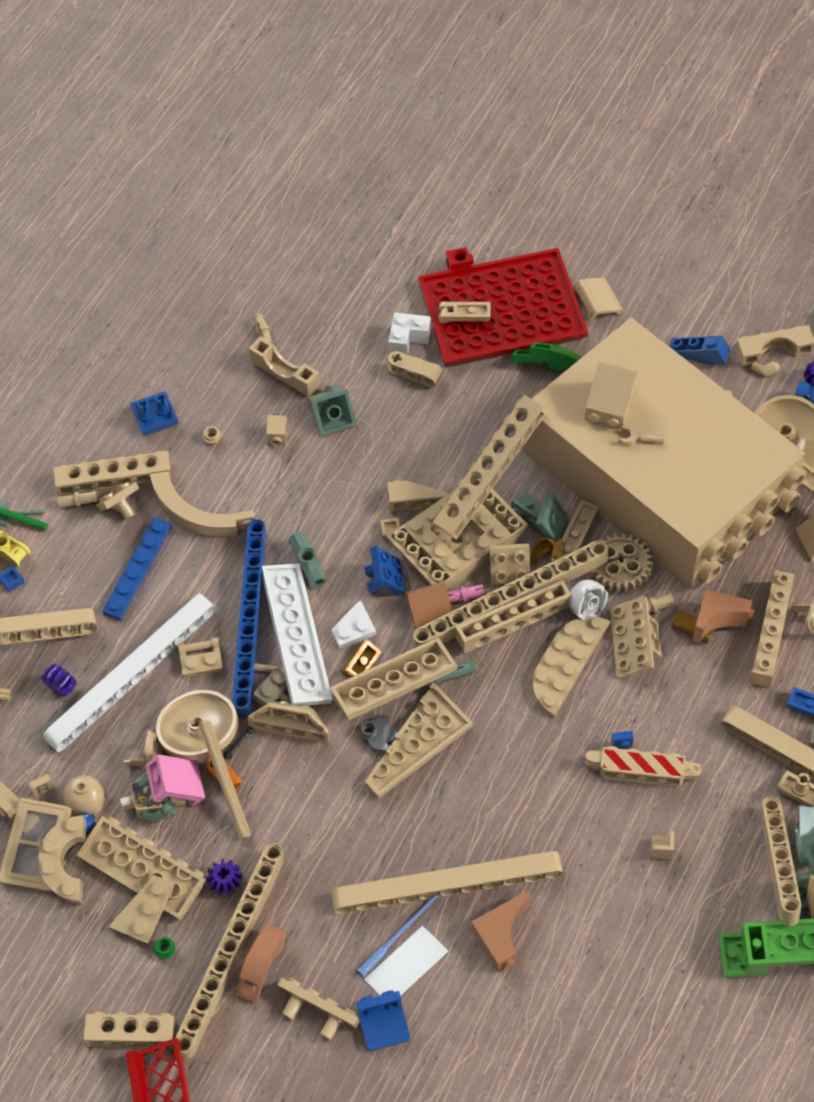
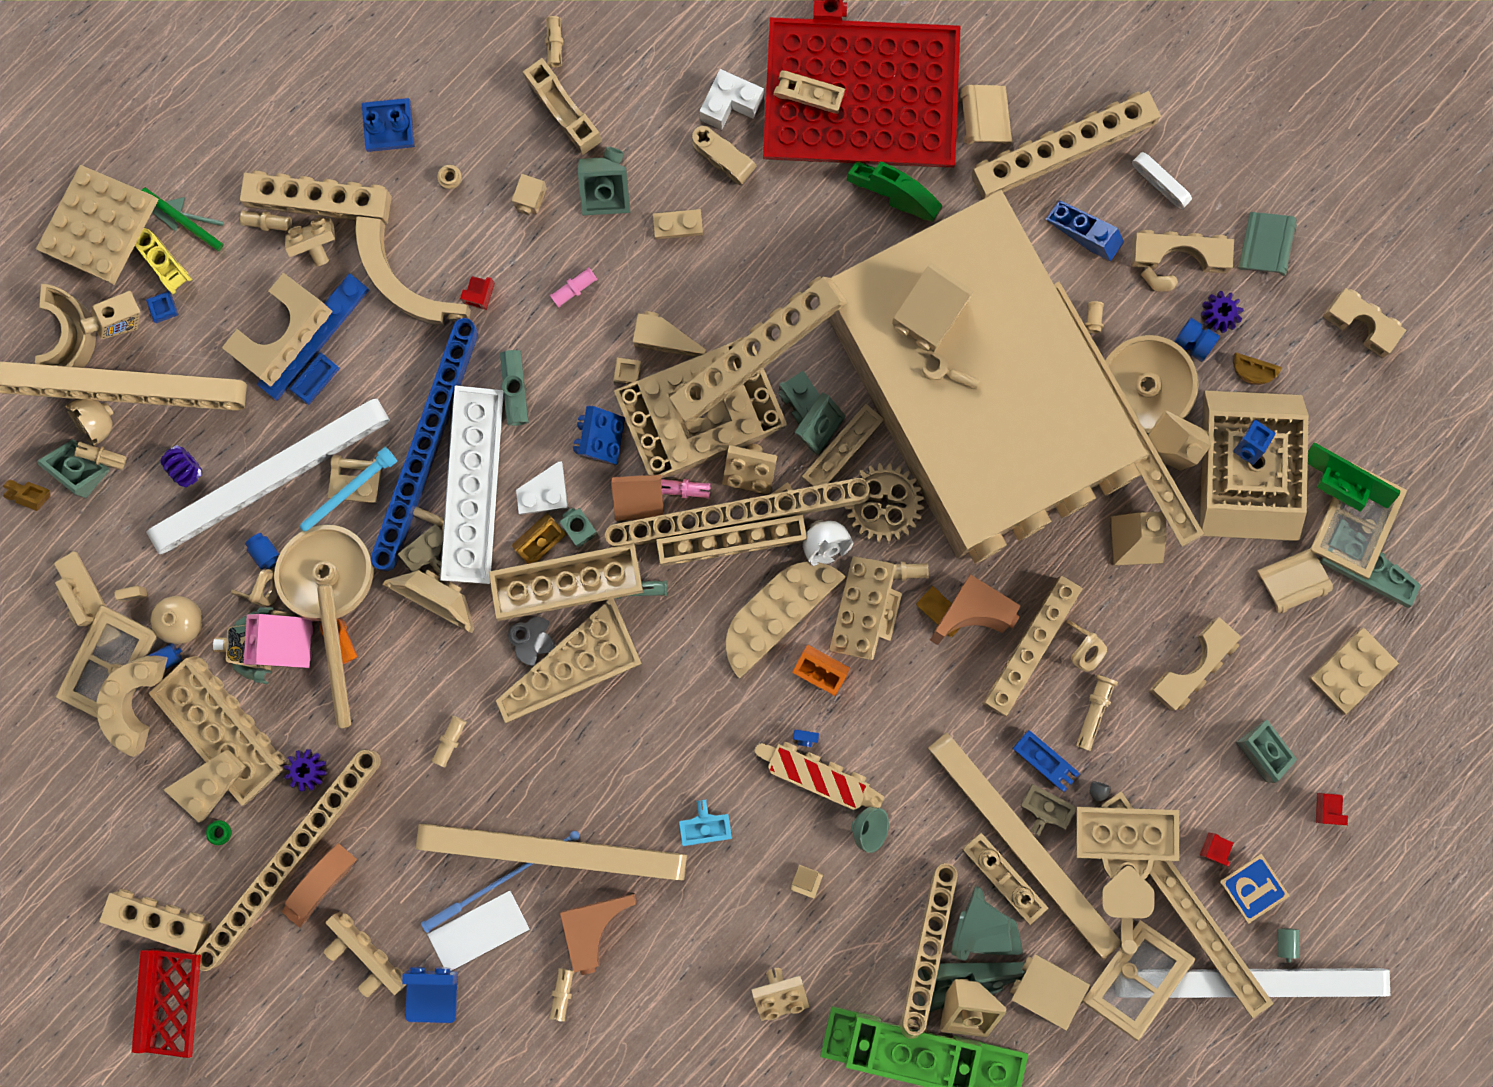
camera: 20 degrees right, 25 degrees up
black hinge [224,726,254,760] -> none
pearl gold helmet [530,538,564,566] -> none
none -> tan arch [222,273,333,386]
none -> blue brick [245,533,280,570]
none -> blue tile [289,352,340,405]
none -> medium azure piece [300,446,398,531]
none -> tan pin [432,716,467,767]
none -> red panel [460,276,495,310]
none -> tan pin [549,968,574,1021]
none -> bright pink pin [550,267,598,307]
none -> sand green brick [559,508,598,548]
none -> tan plate [653,209,703,239]
none -> medium azure plate [679,799,732,846]
none -> tan plate [751,968,810,1021]
none -> orange brick [792,644,850,696]
none -> sand green piece [851,807,889,853]
none -> tan brick [972,91,1161,199]
none -> white beam [1132,152,1192,209]

